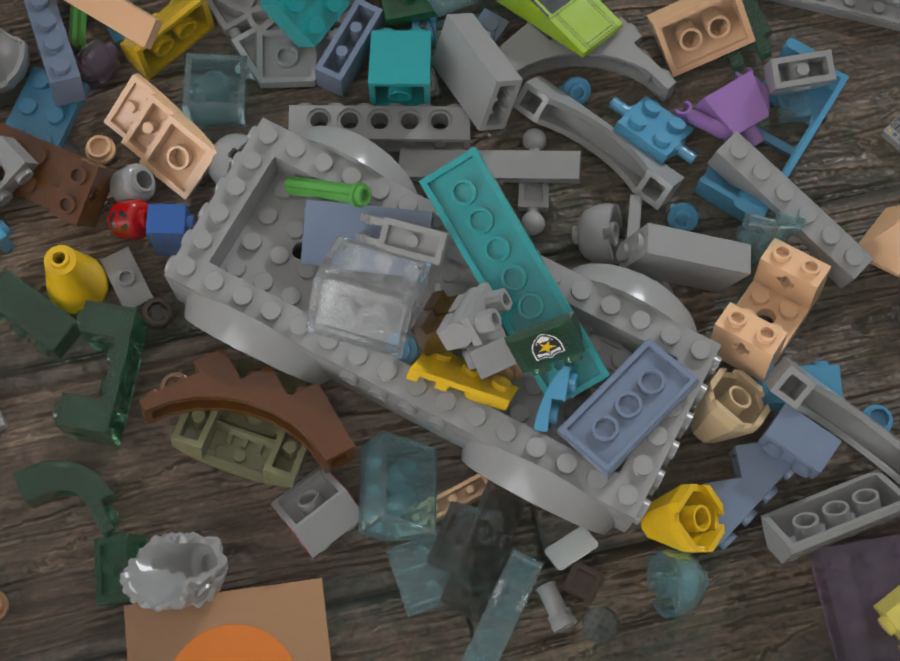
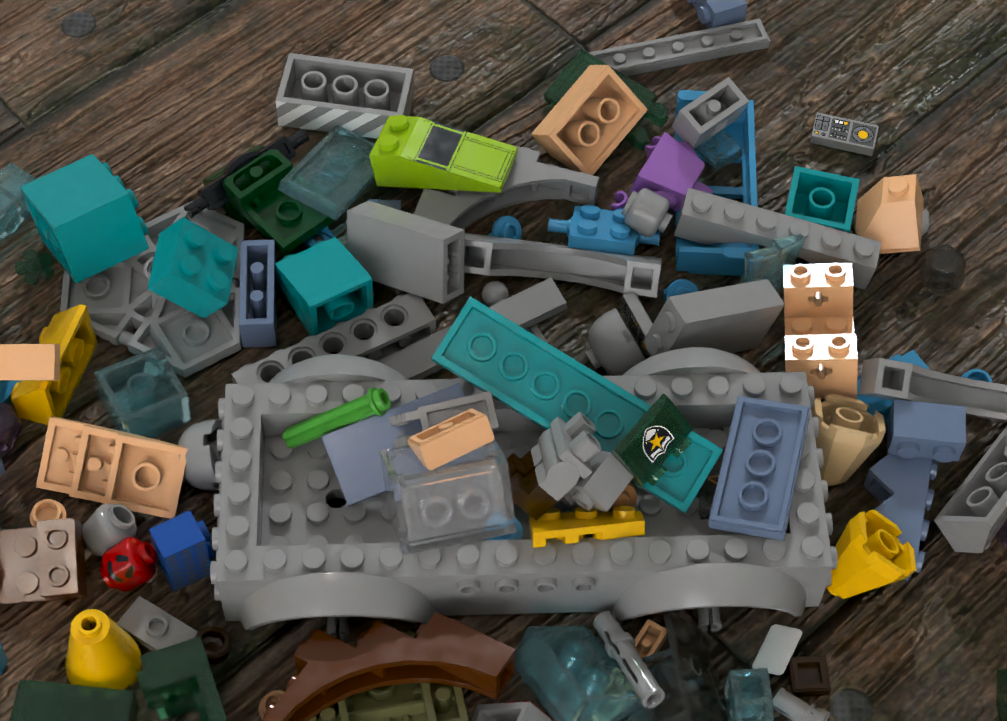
camera: 30 degrees left, 15 degrees down
dark azure slope [534,364,578,432] -> none
clear light blue cylinder [647,549,709,618] -> none
none -> light nougat slope [407,408,494,470]
none -> light grey pin [593,611,665,708]
none -> light grey head [621,188,673,237]
none -> teal brick [784,166,860,233]

